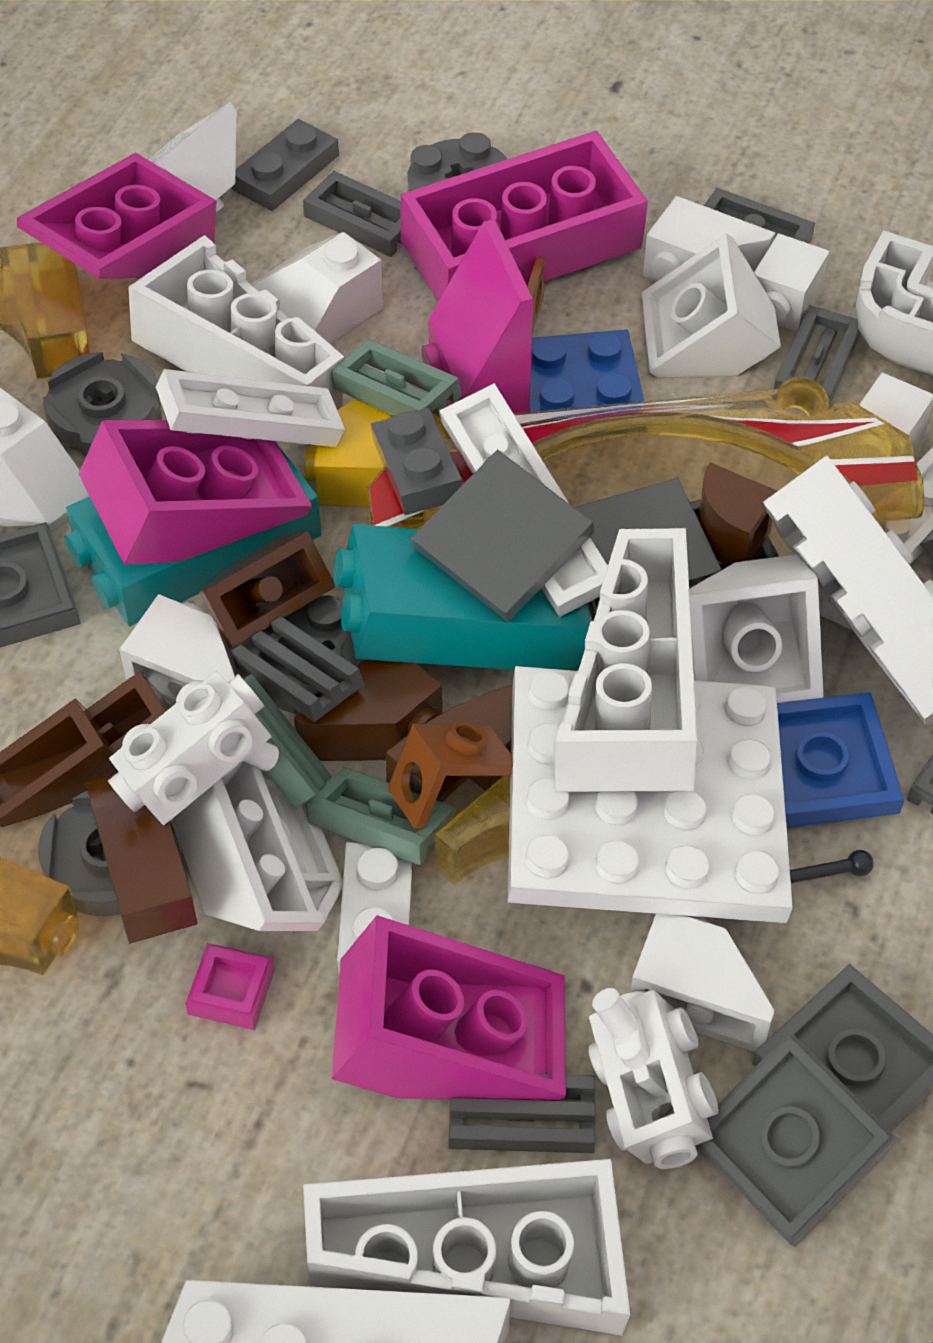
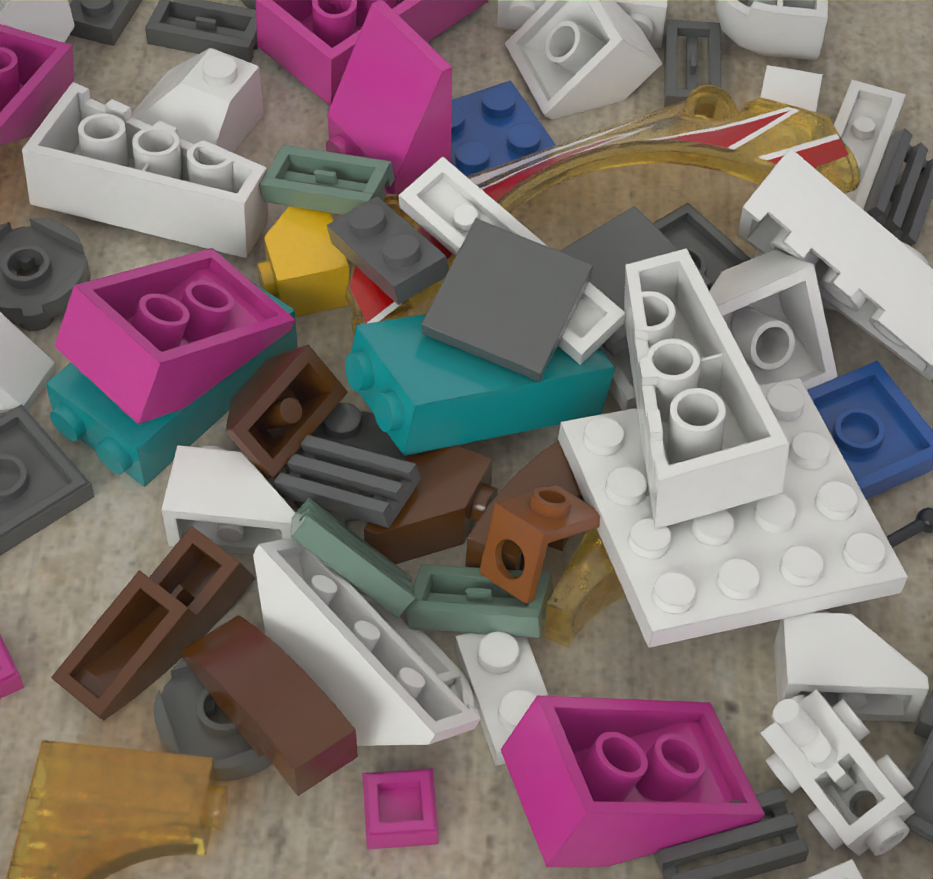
camera: 20 degrees left, 0 degrees up
white brick [108,670,279,826] -> none
white plate [156,369,345,447] -> none
reddish brown brick [698,462,777,566] -> none

